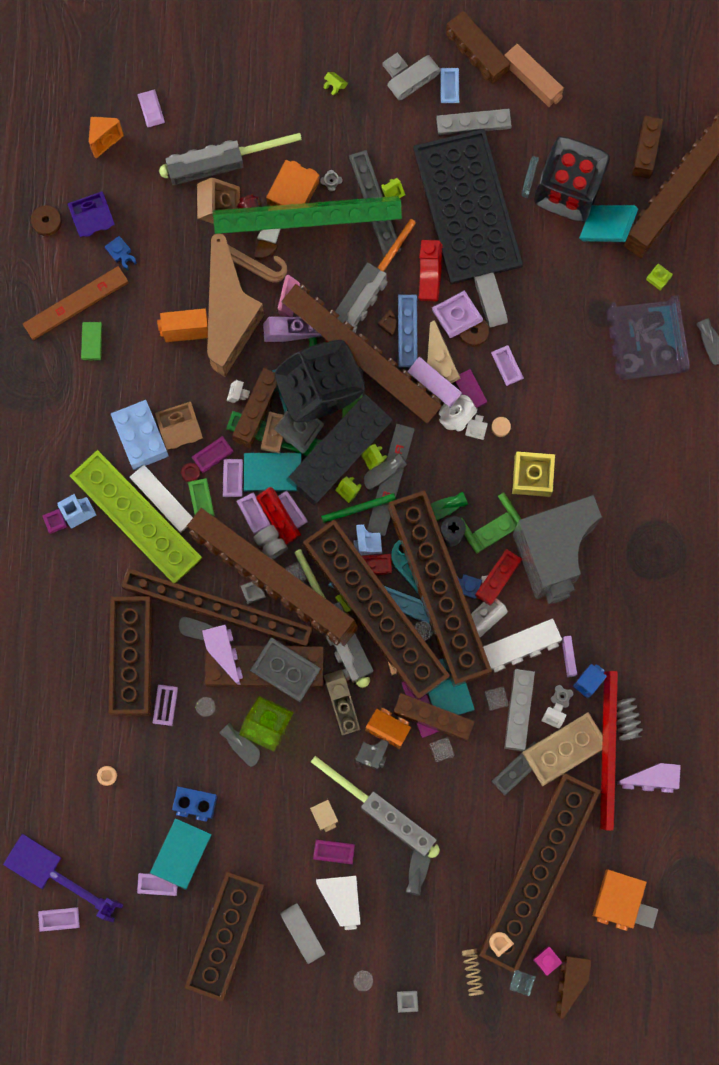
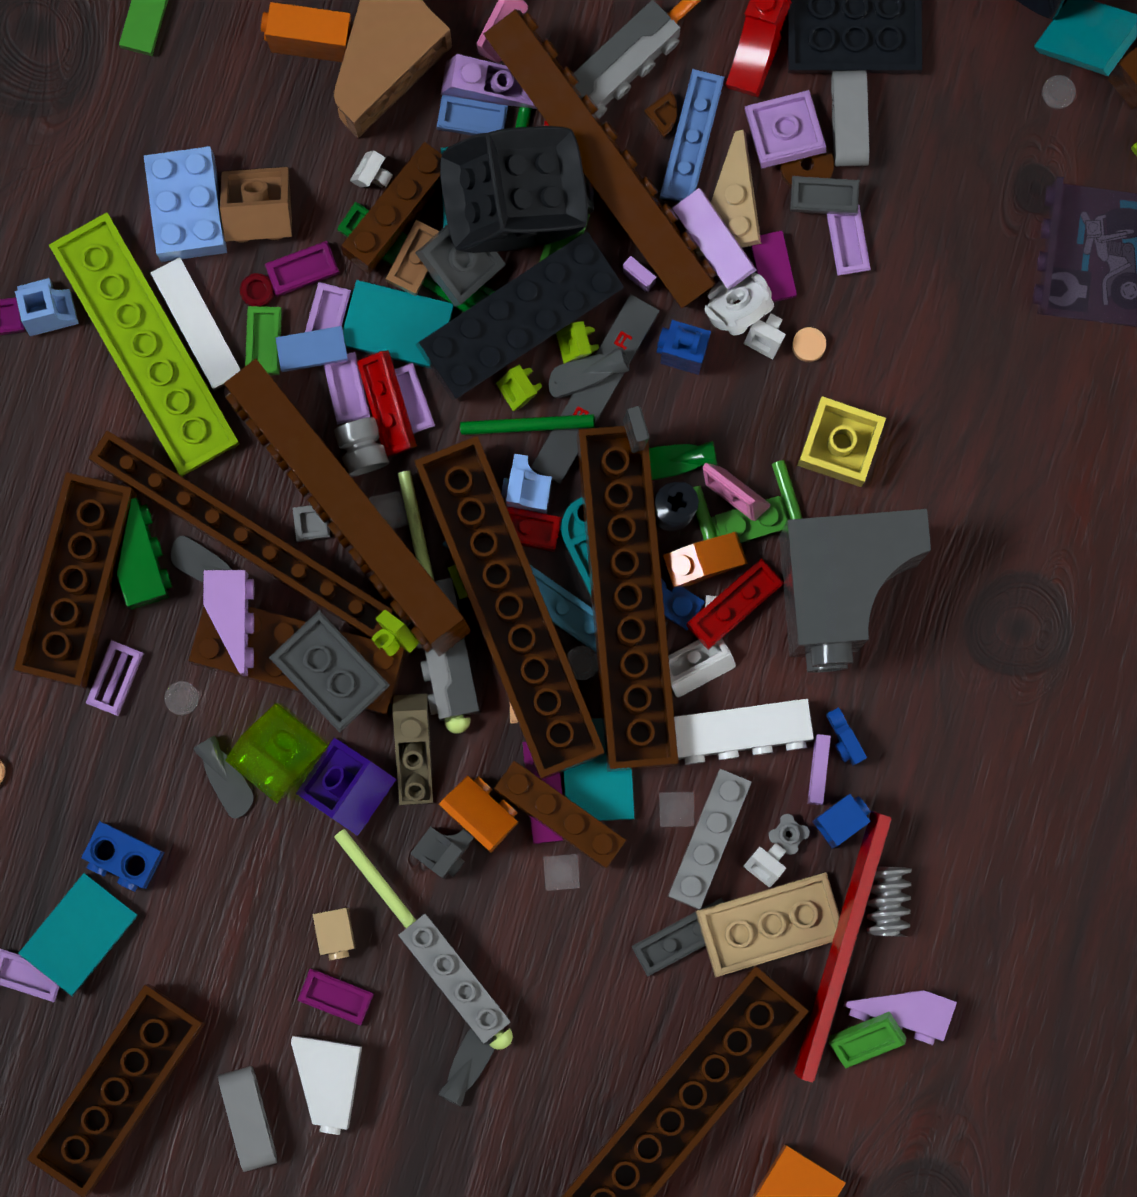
camera: 15 degrees right, 5 degrees up
none -> green slope [117,498,173,610]
none -> medium blue tile [275,326,348,372]
none -> dark purple slope [296,738,396,836]
none -> lime tile [371,610,419,656]
none -> medium blue tile [437,95,508,136]
none -> lavender tile [623,256,656,292]
none -> dark grey tile [623,406,649,453]
none -> blue brick [656,320,711,375]
none -> orange slope [663,532,748,587]
none -> bright pink slope [703,463,770,521]
none -> dark grey tile [790,176,860,216]
none -> blue plate [826,707,867,766]
none -> bright green tile [828,1011,906,1069]
none -> clear plate [1042,75,1076,109]

